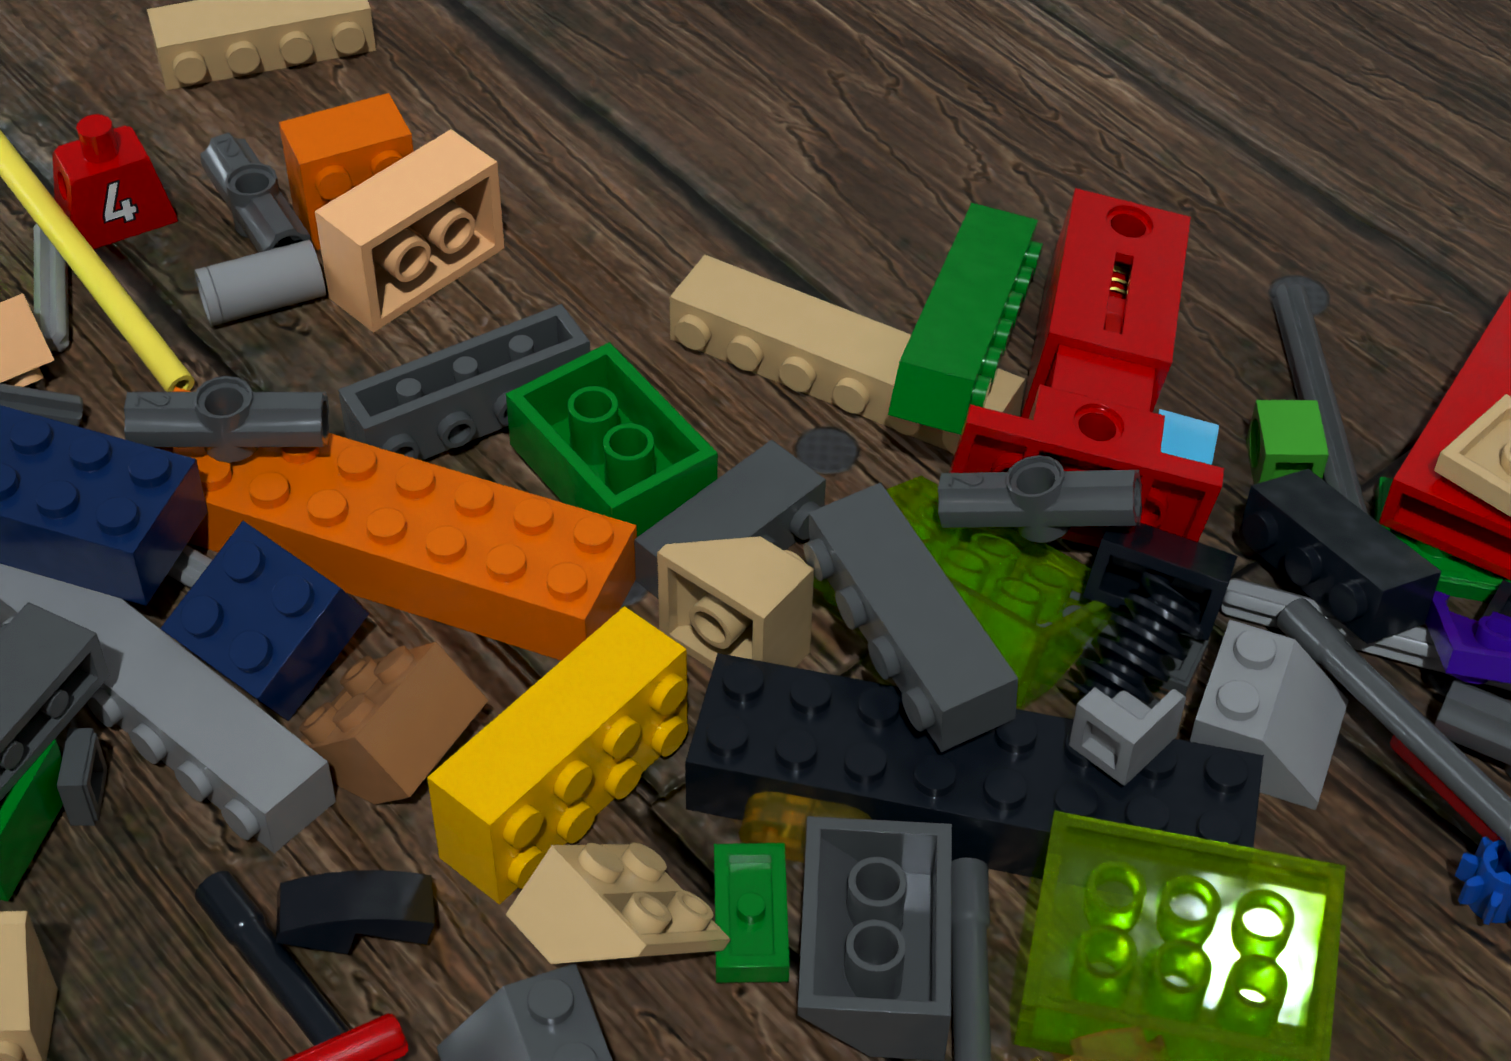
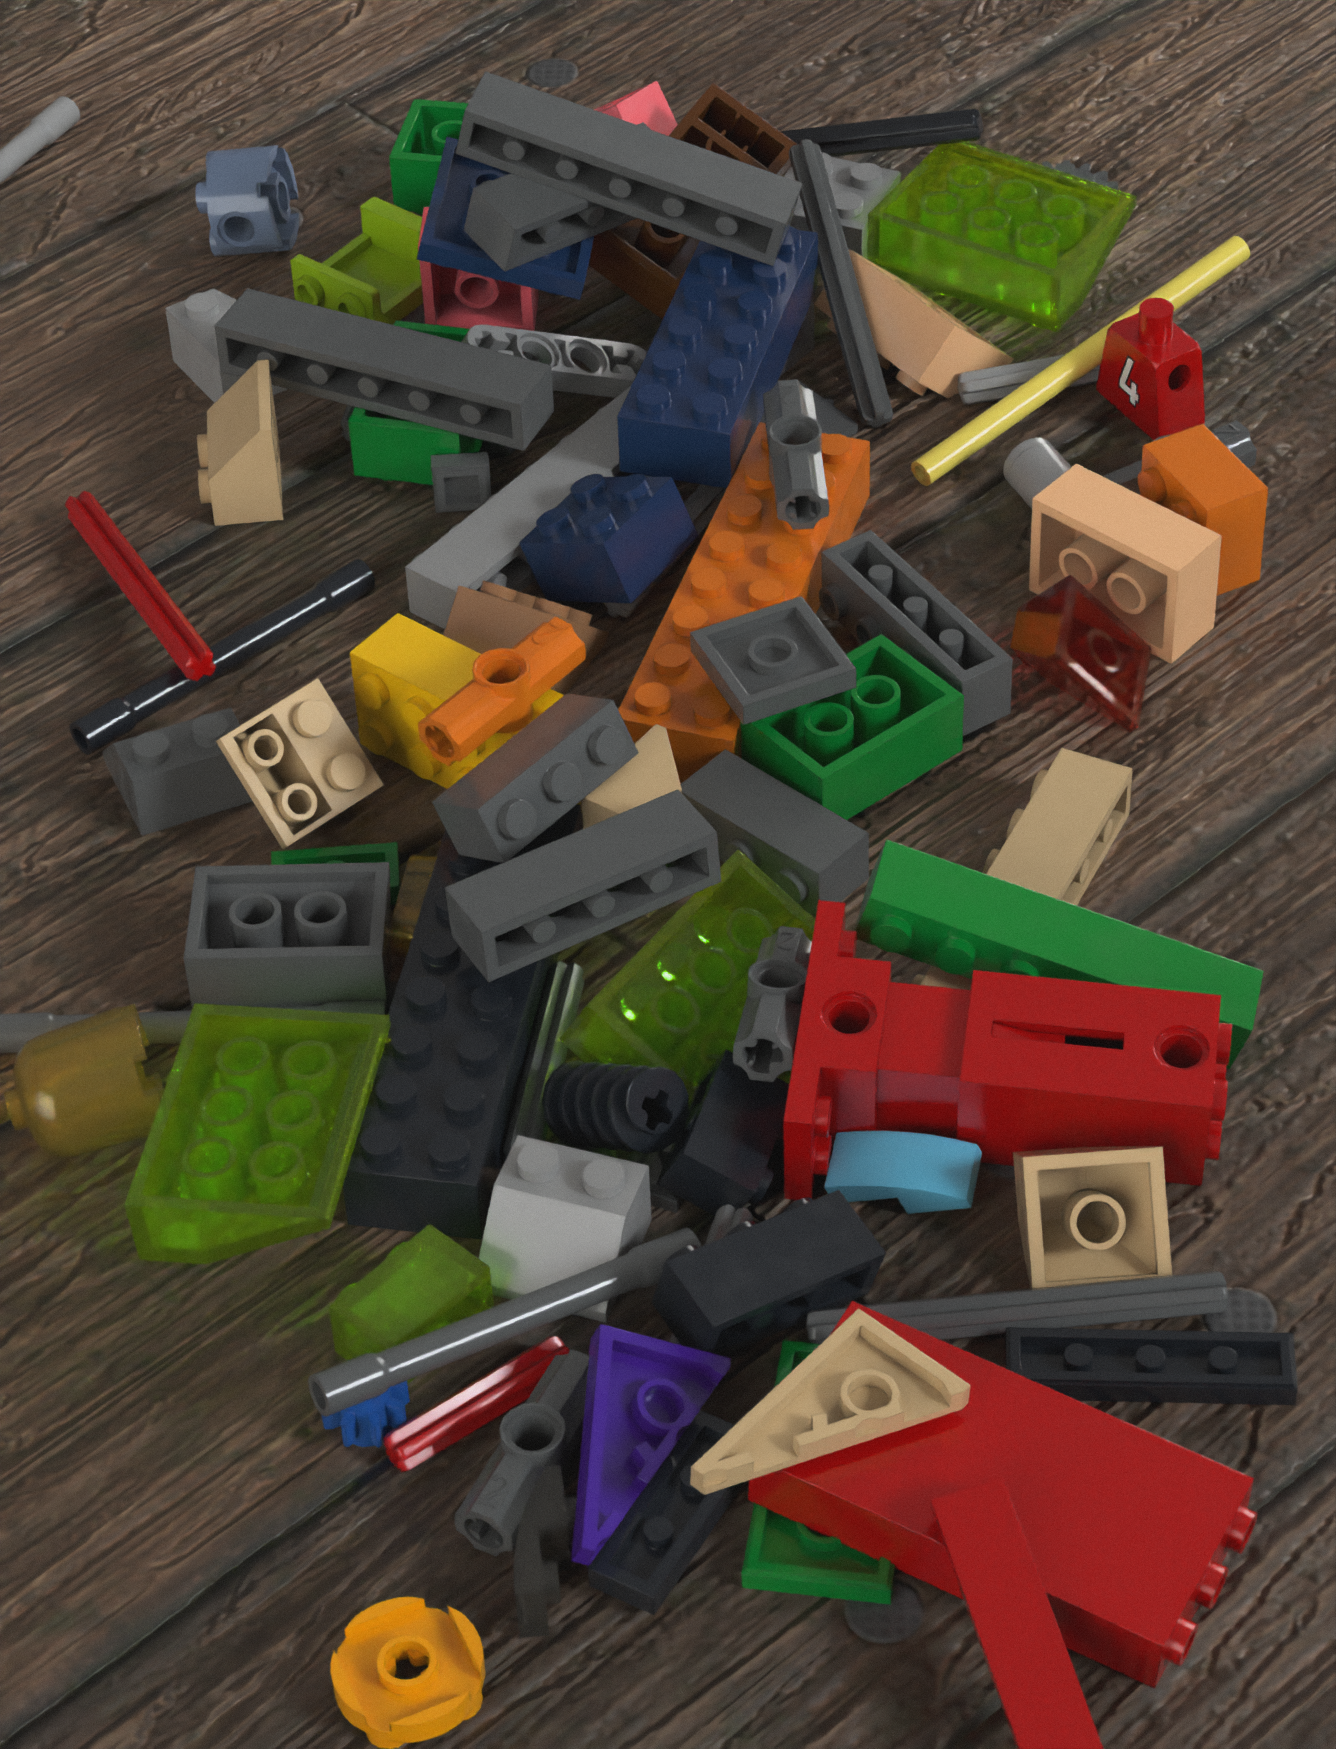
camera: 90 degrees right, 5 degrees down
black slope [276,870,435,954] -> none
light grey panel [1069,687,1186,786] -> none
bright green brick [1246,400,1329,485] -> none
none -> clear neon green brick [329,1224,494,1385]
none -> orange piece [418,616,586,767]
none -> dark grey brick [432,694,639,863]
none -> dark grey plate [690,596,856,725]
none -> black tile [1005,1327,1298,1405]
none -> clear red slope [1010,574,1152,732]
none -> tan slope [1013,1146,1172,1289]

